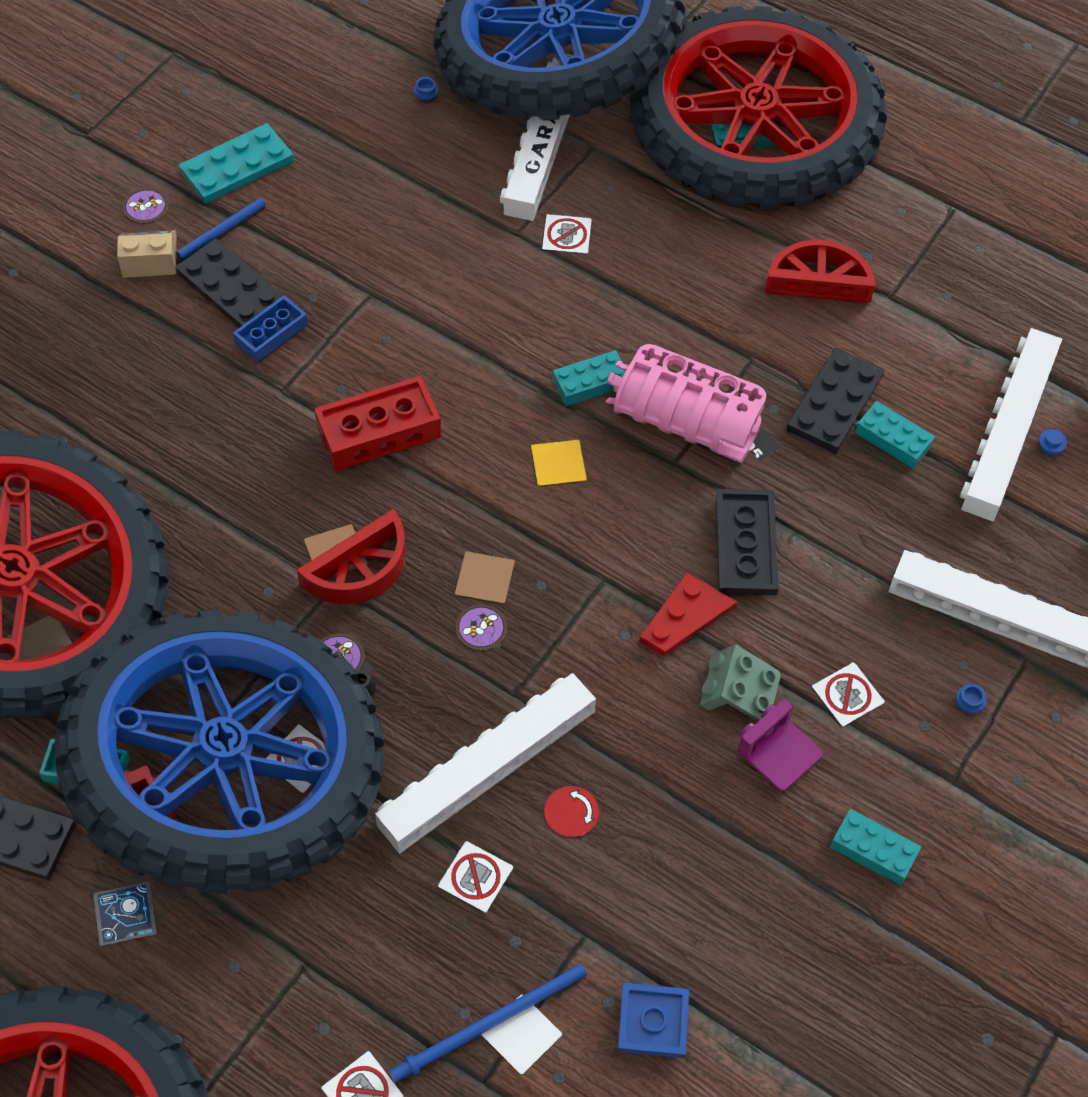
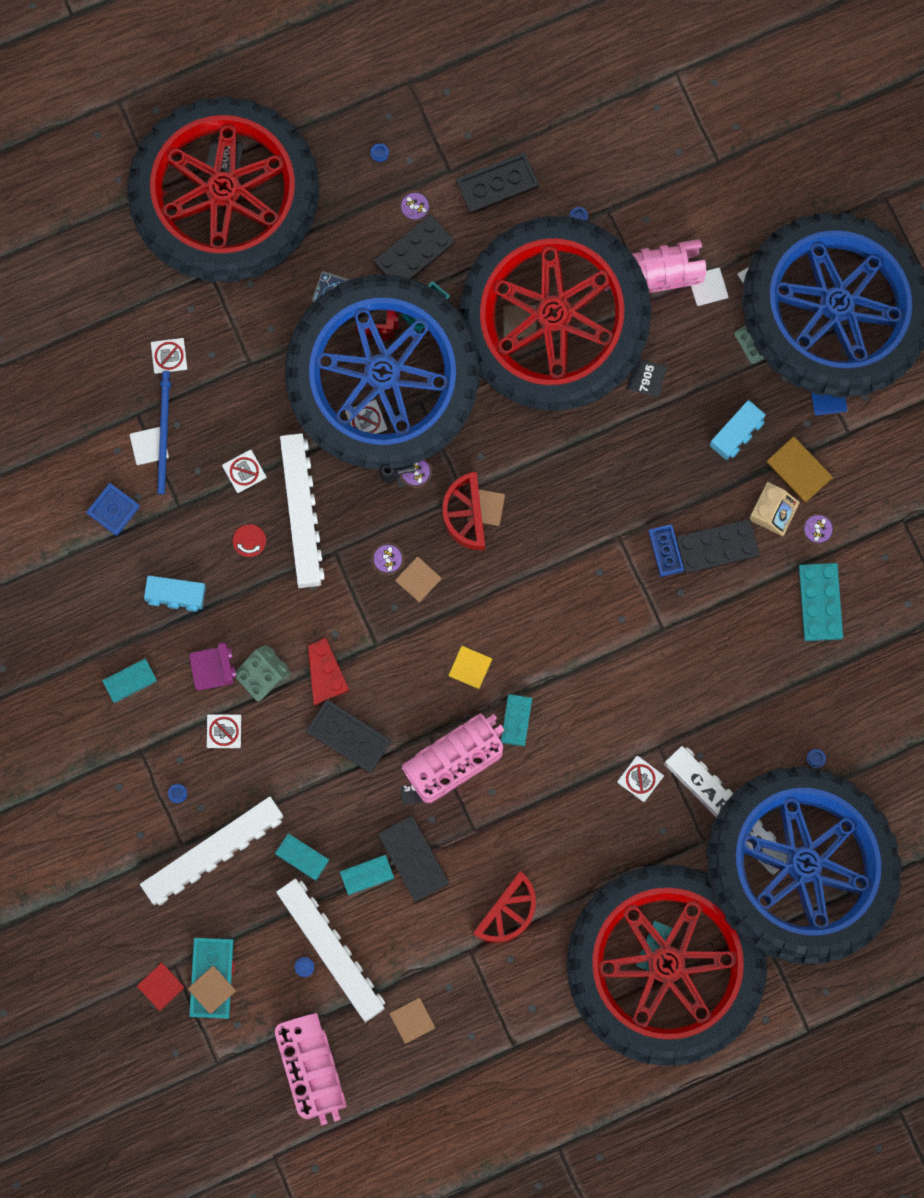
camera: 120 degrees right, 20 degrees up
blue bar [176,198,266,260] -> none
red brick [314,376,441,471] -> none
none -> medium azure brick [144,576,206,612]
none -> teal piece [275,833,329,881]
none -> medium nougat sticker [390,998,435,1044]
none -> medium azure brick [710,400,765,460]
none -> pearl gold tile [766,437,833,503]

